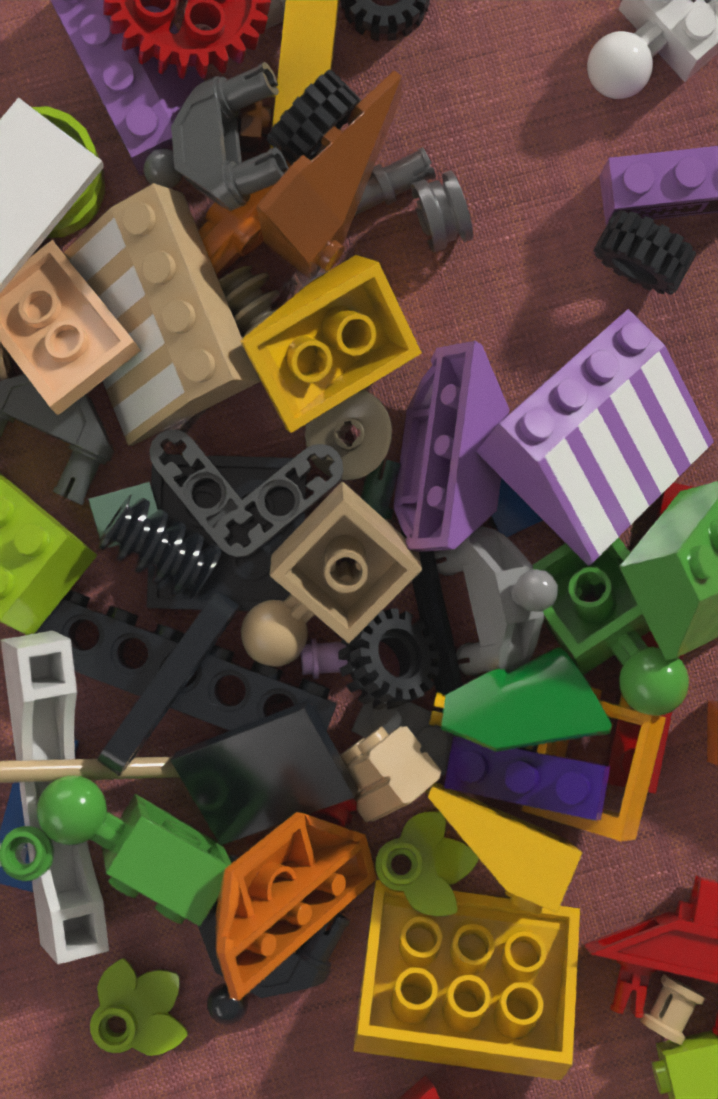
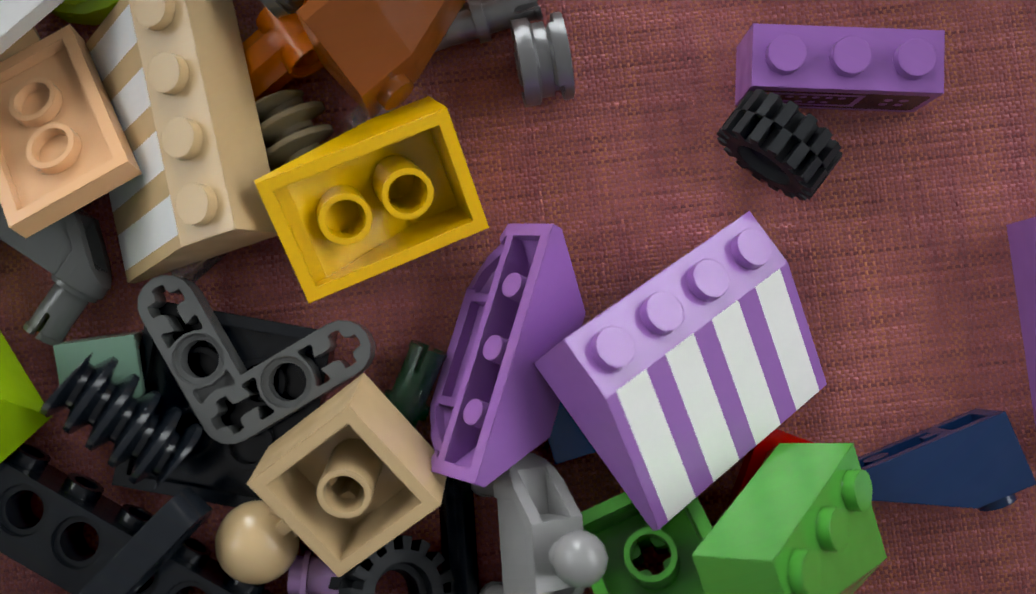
camera: 10 degrees right, 0 degrees up
dark tan piece [305,390,392,480] -> none

